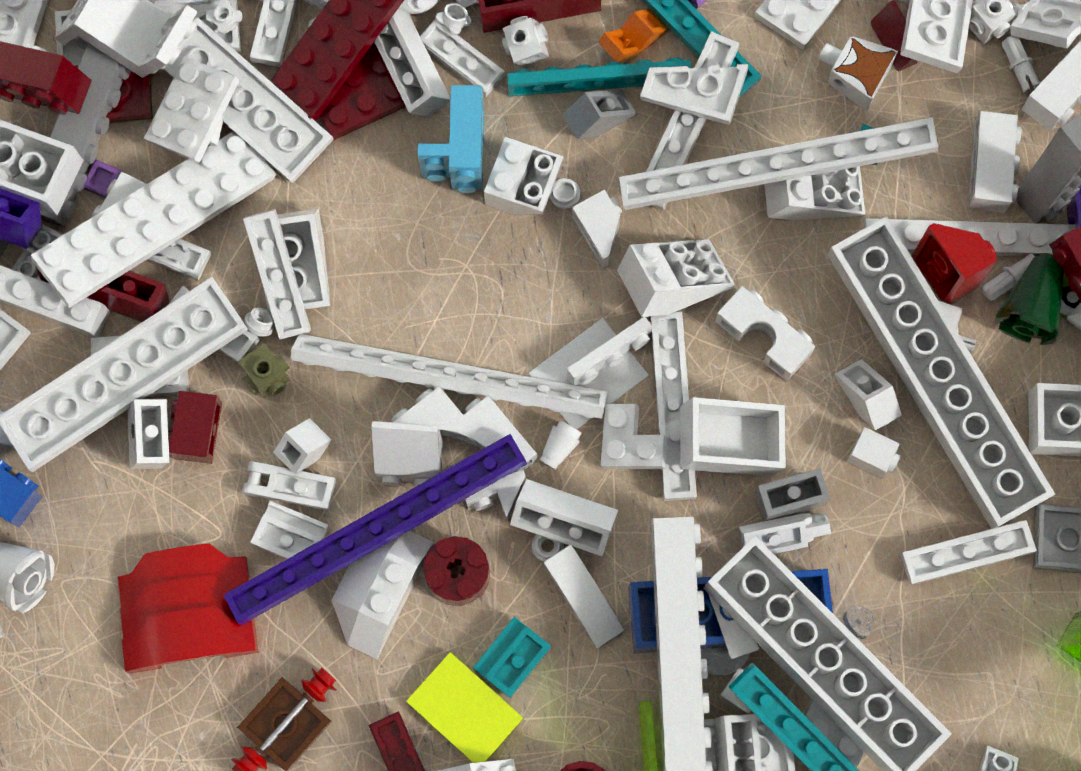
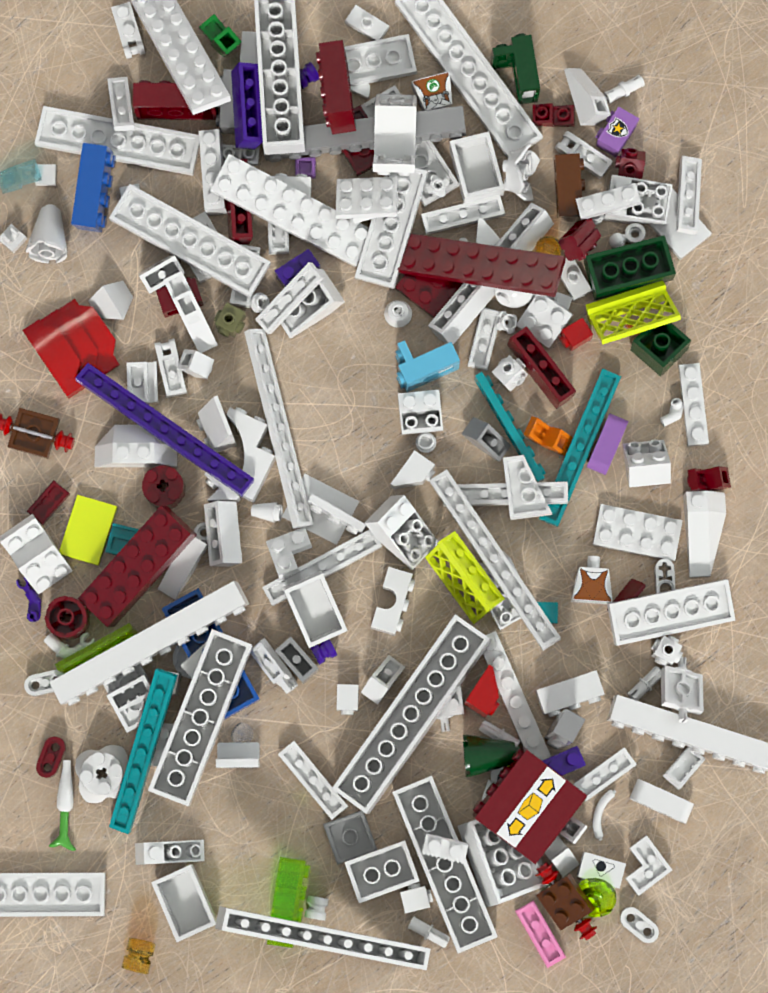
camera: 65 degrees right, 5 degrees up
none -> dark red brick [78,506,197,627]
none -> white slope [88,281,134,320]
none -> white slope [163,271,218,353]
none -> white panel [216,742,260,768]
none -> dark purple brick [275,249,321,288]
none -> dark purple wheel [310,639,338,665]
none -> white cone [384,300,412,328]
none -> neon yellow fence [425,531,505,624]

